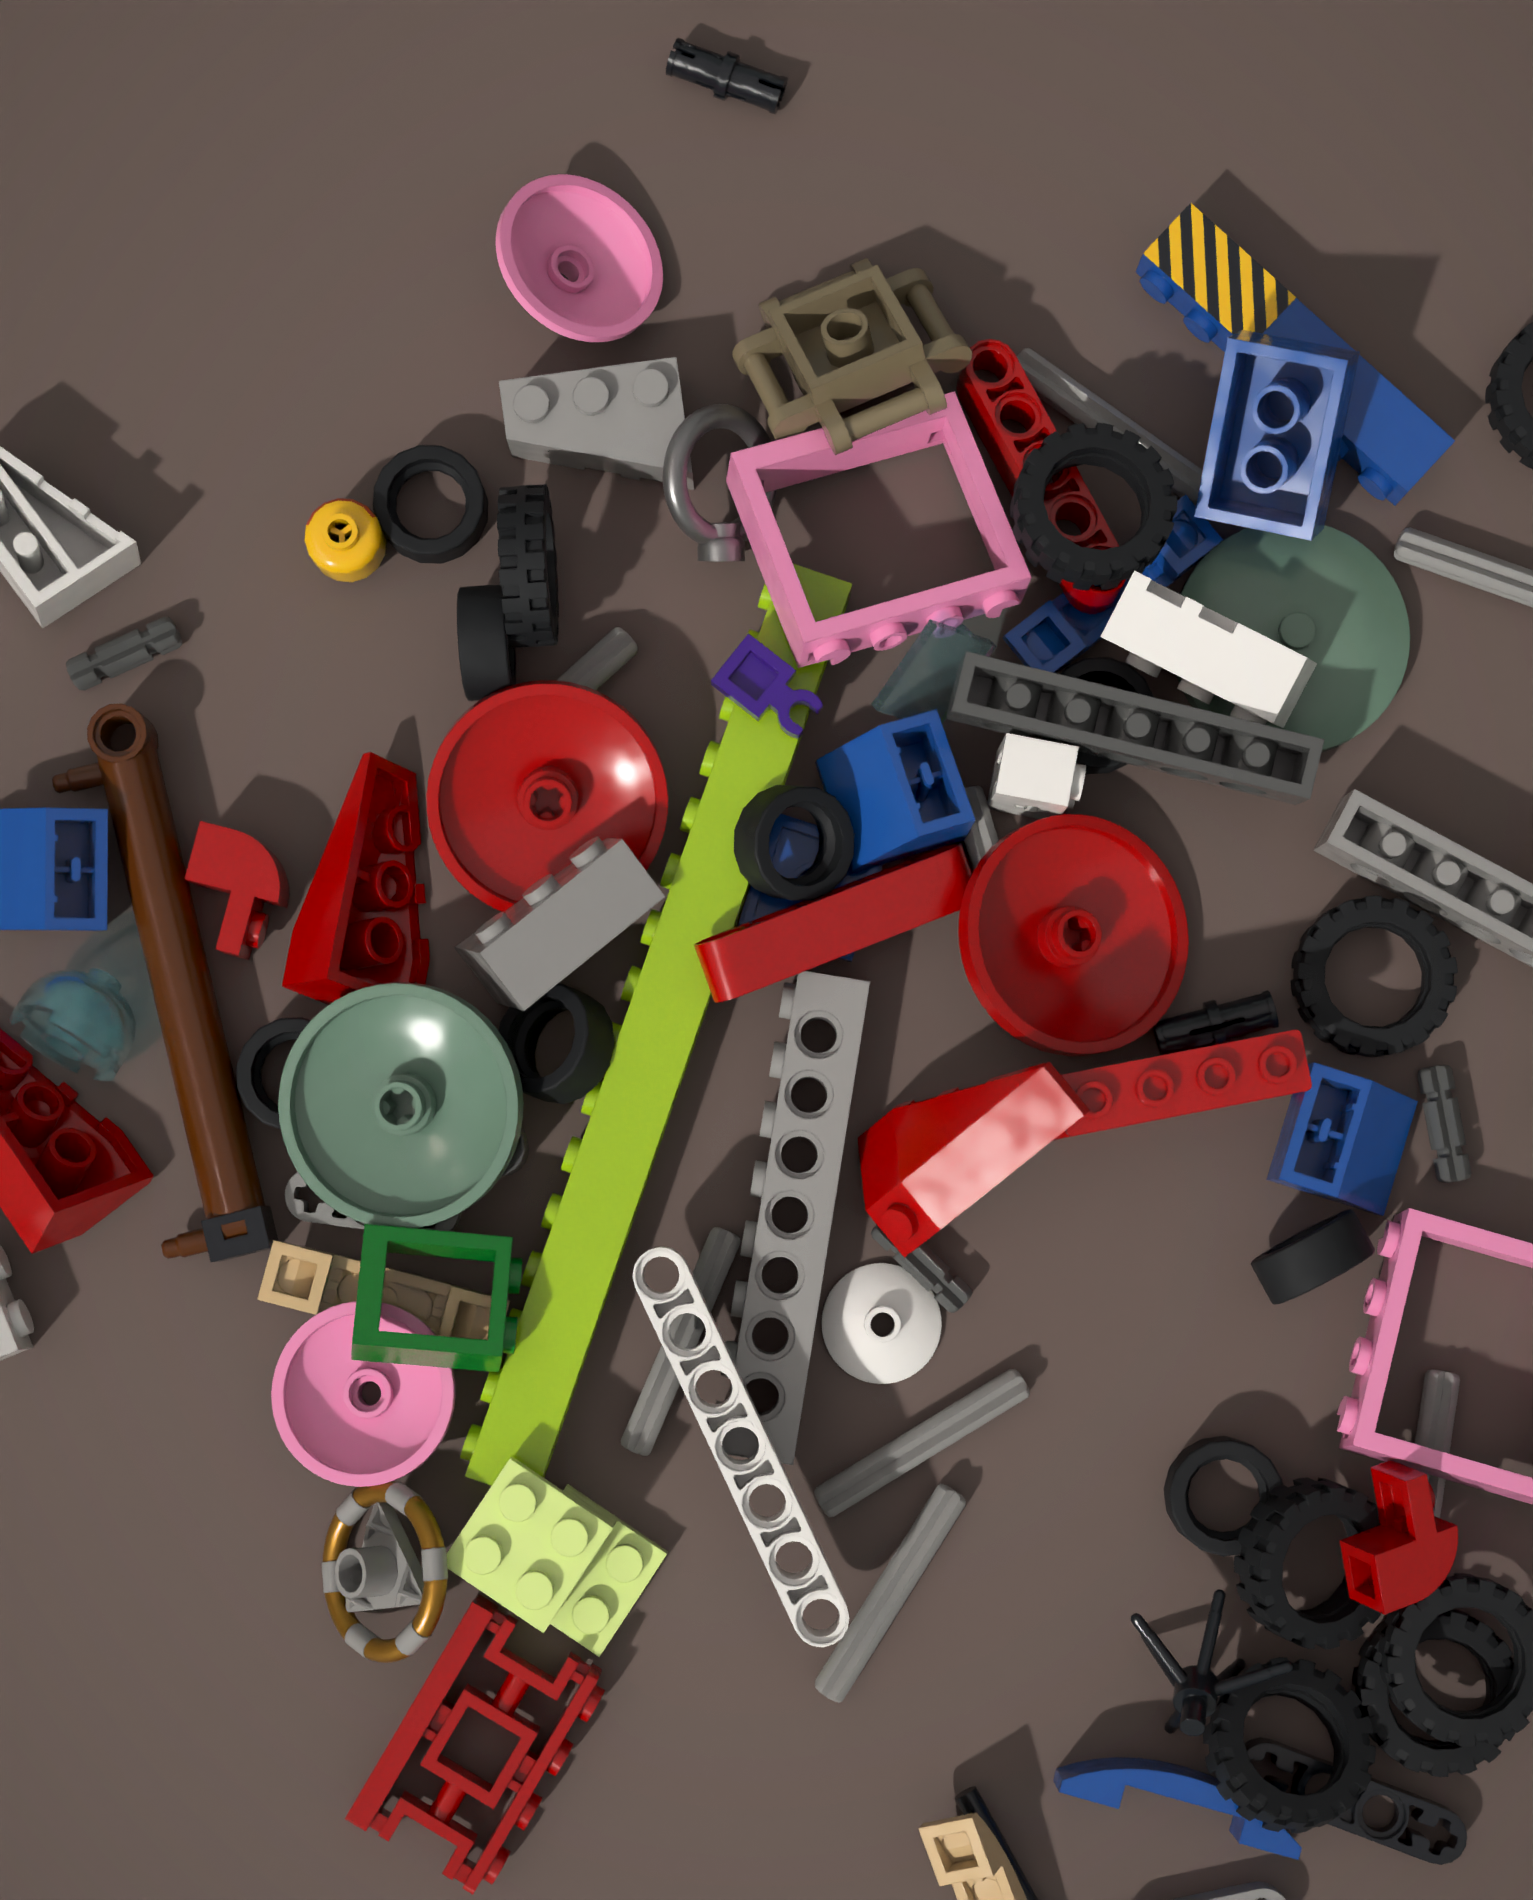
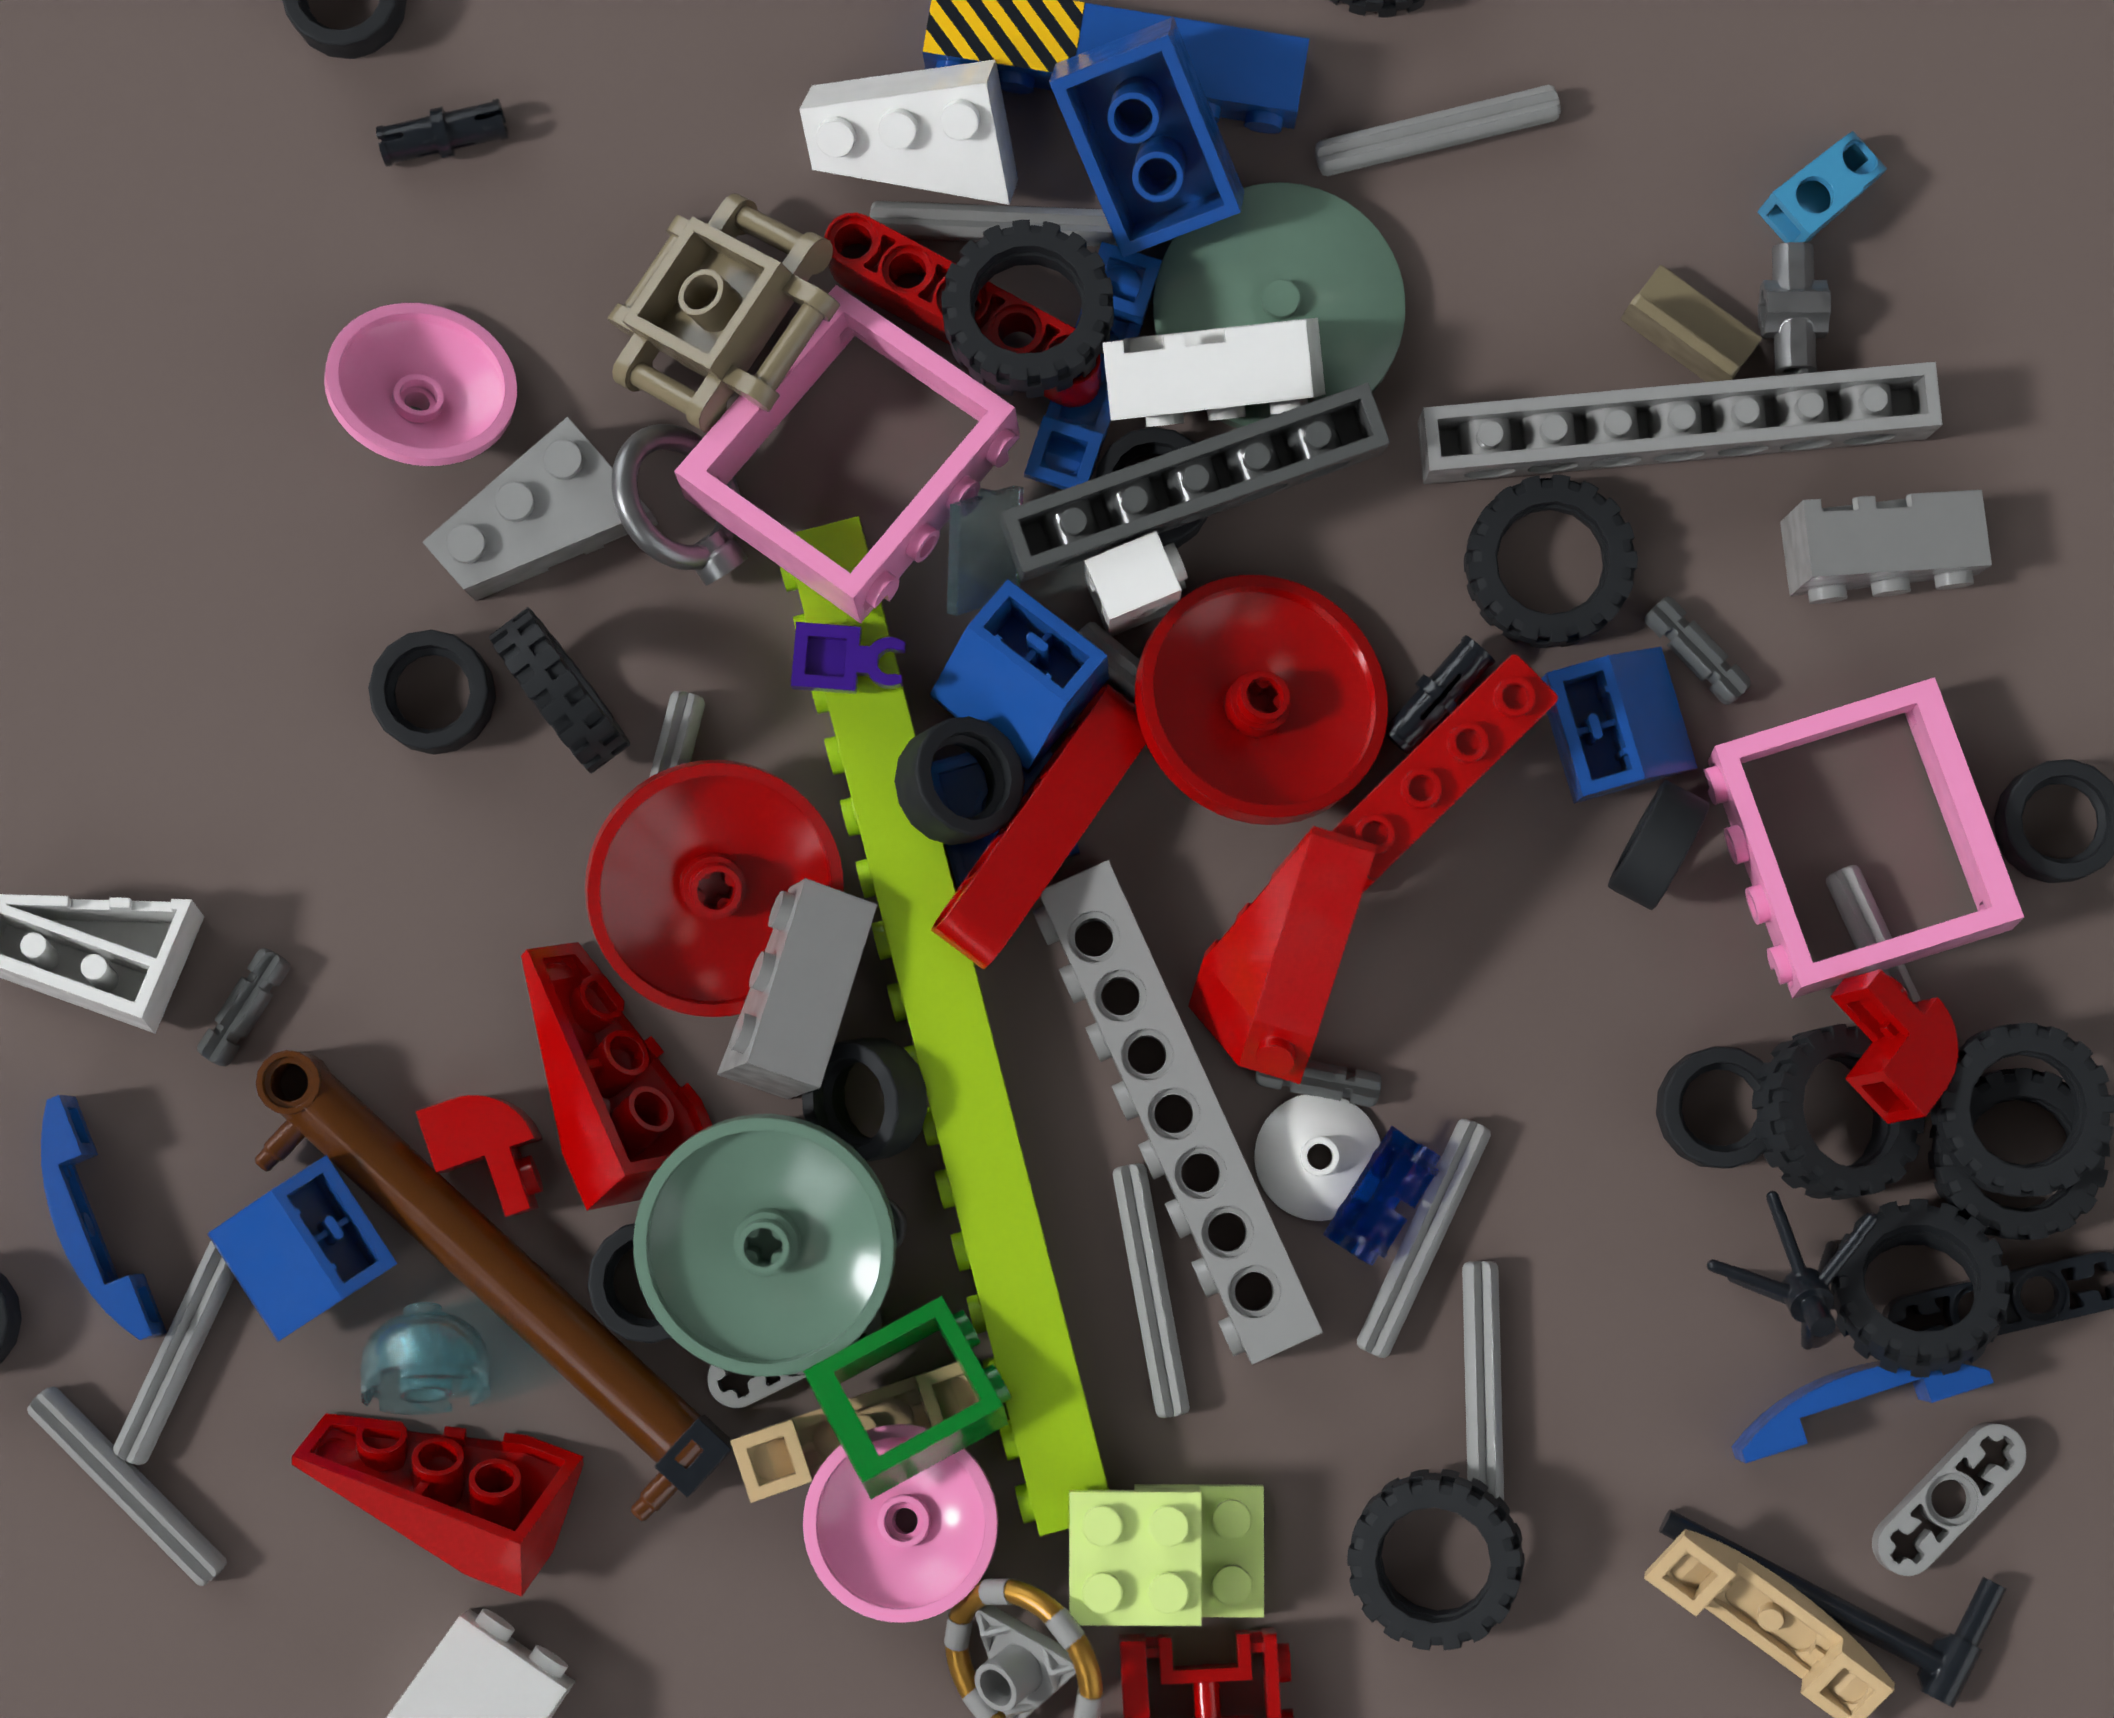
camera: 25 degrees left, 0 degrees up
yellow head [304,498,386,582] -> none
black tyre [457,584,516,701] -> none
white beam [632,1246,849,1647] -> none
none -> white wedge [799,59,1018,205]
none -> clear blue hinge [1323,1126,1441,1266]
none -> black tyre [1347,1469,1525,1651]

